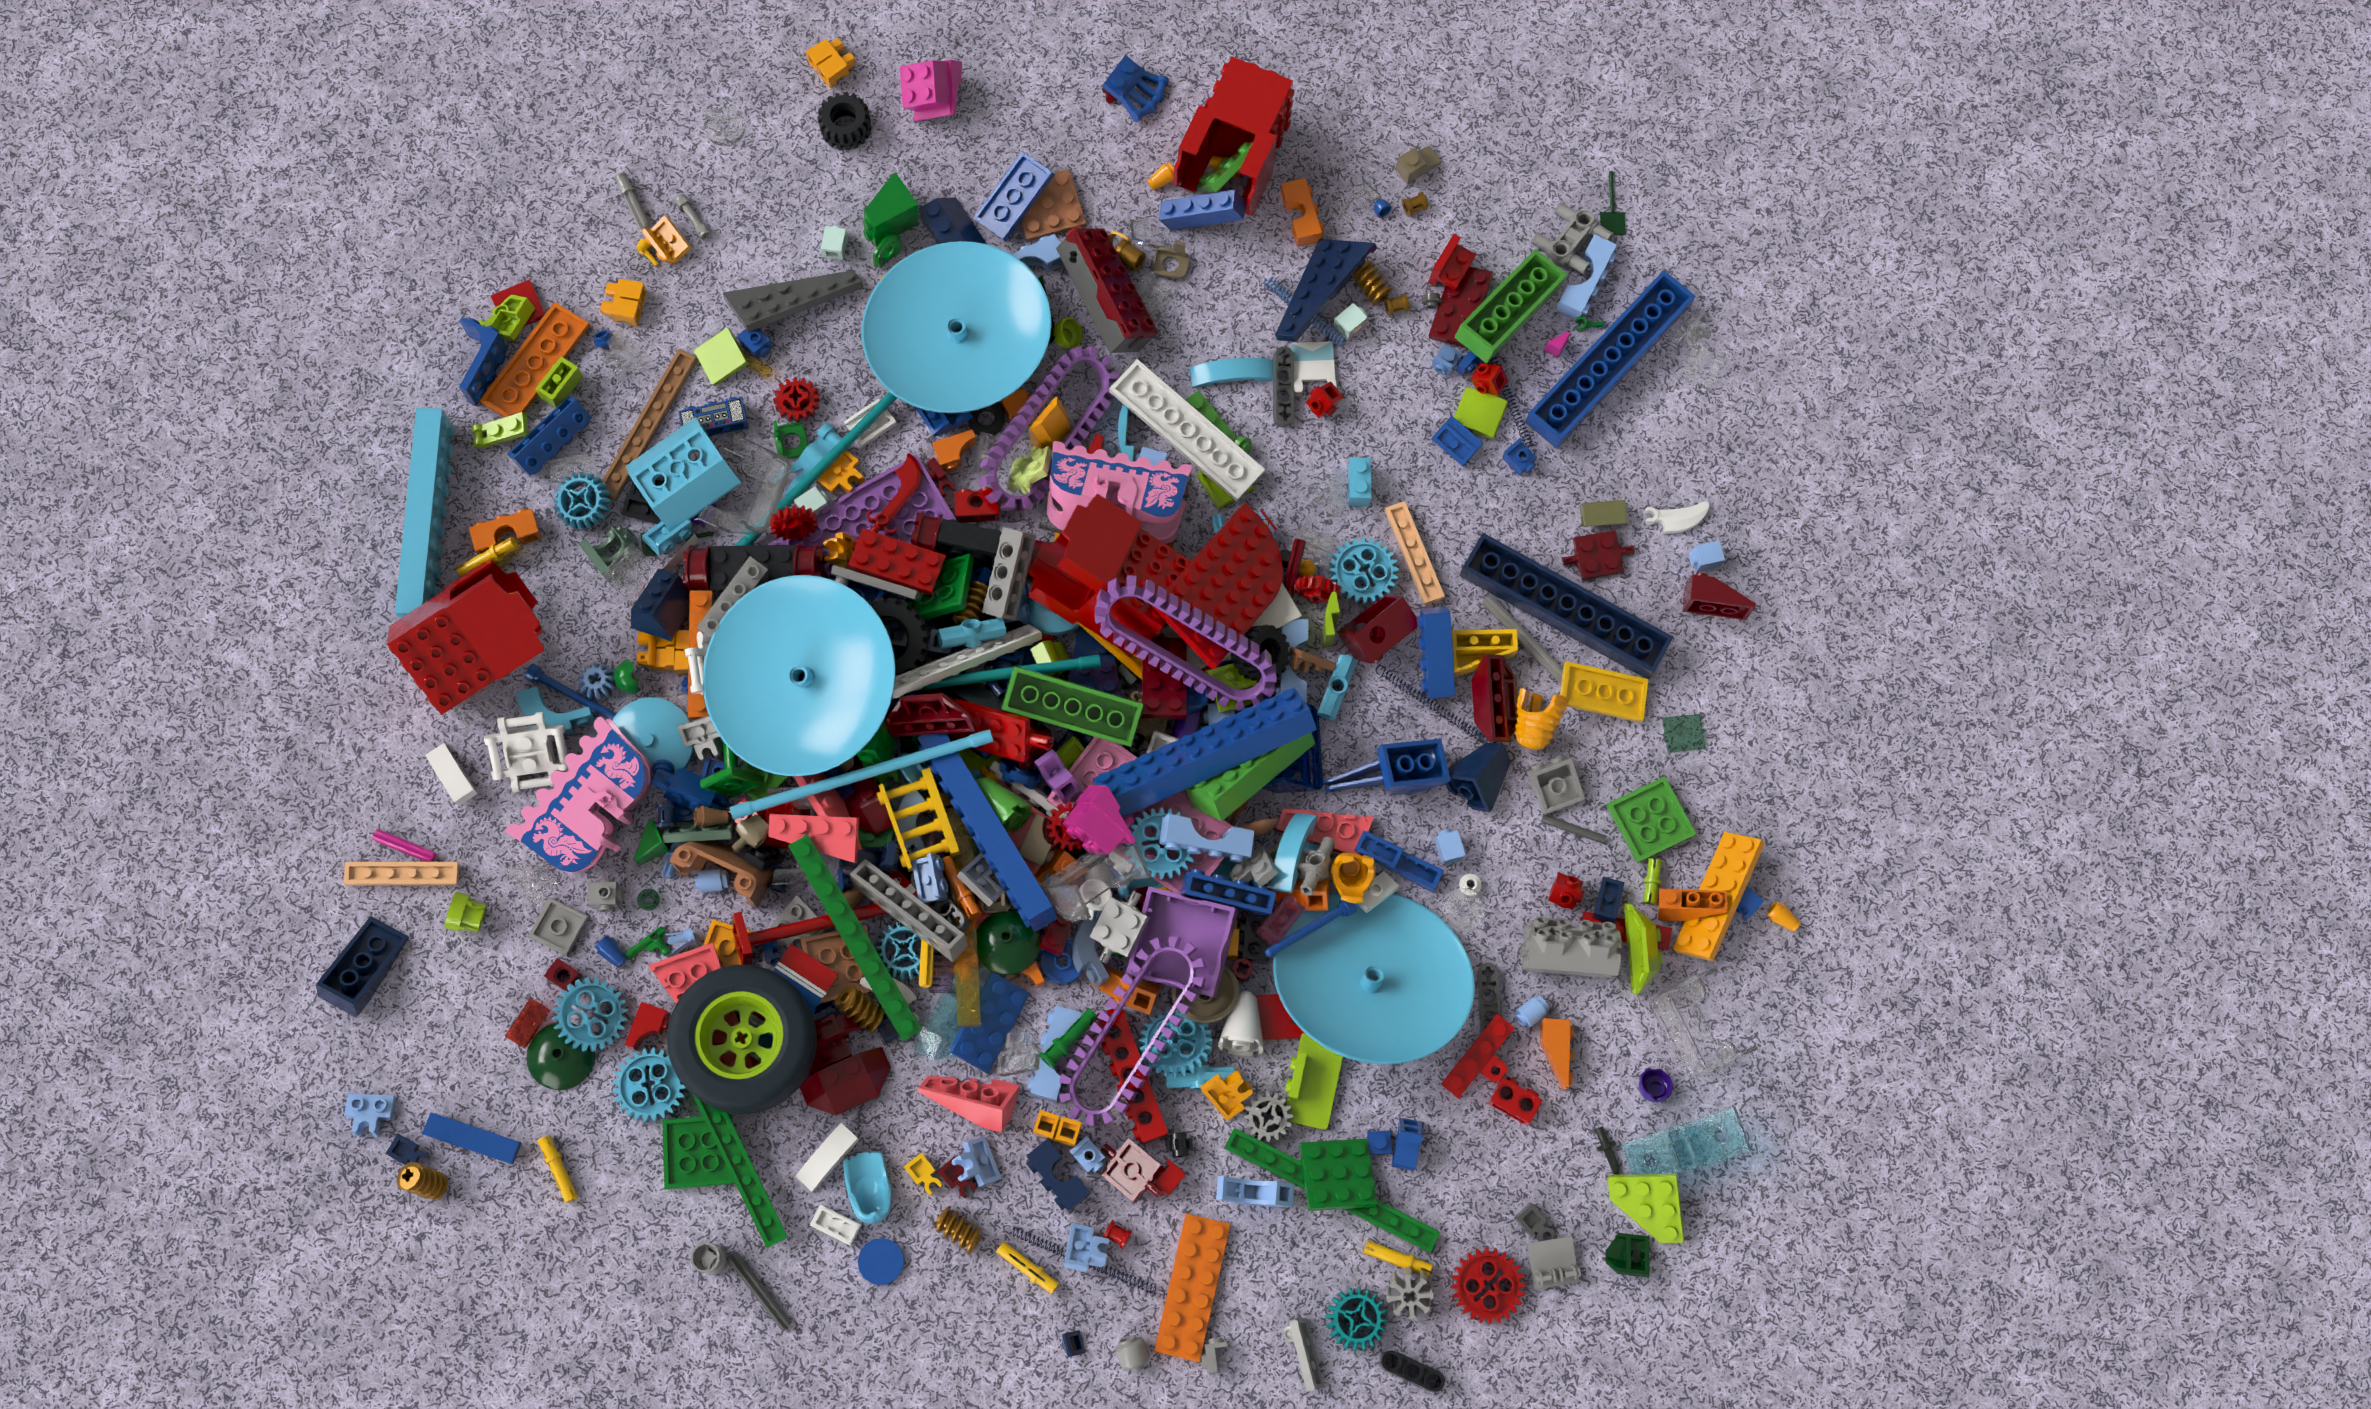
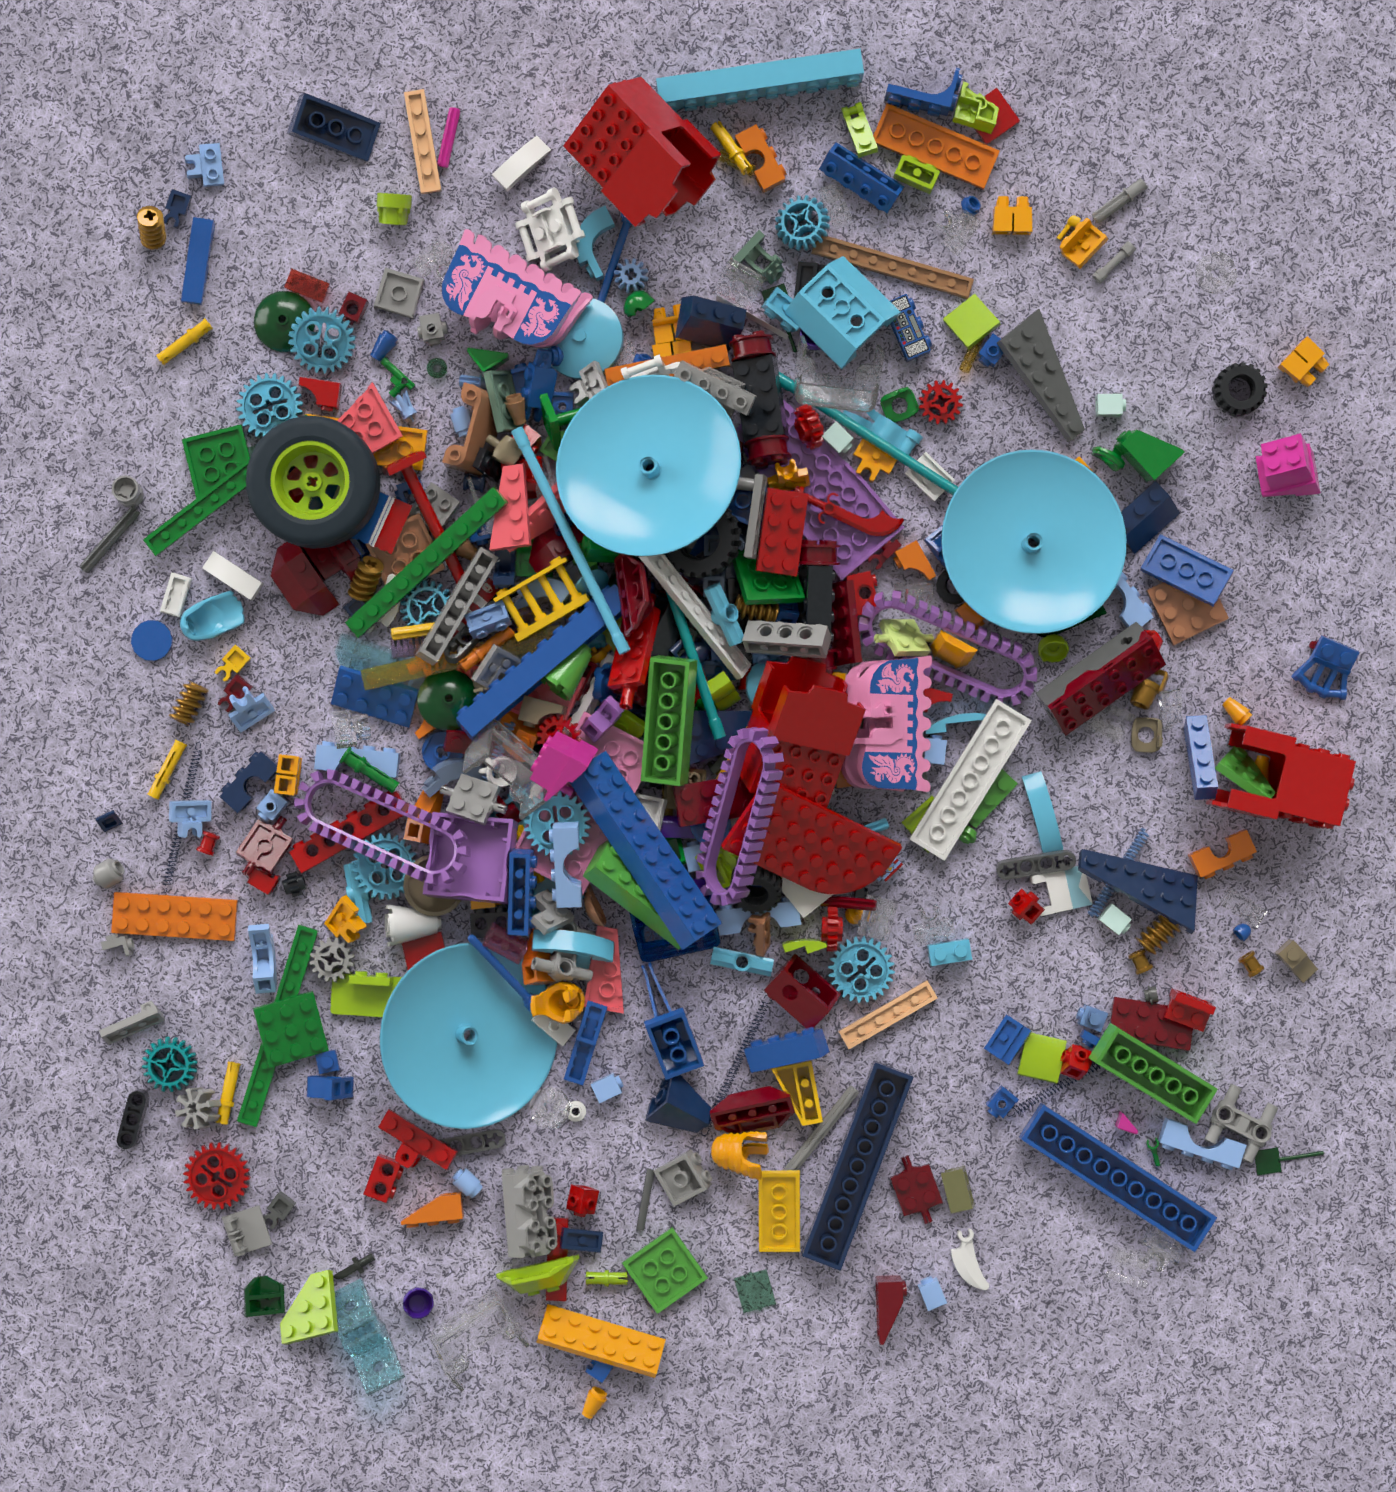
camera: 85 degrees right, 15 degrees up
dark blue bush [655,804,677,827] -> none
coral wedge [918,1076,1020,1133] -> none
dark red bush [1232,958,1253,982] -> none
orange slope [1658,888,1727,922] -> none
none -> dark red plate [831,580,862,666]

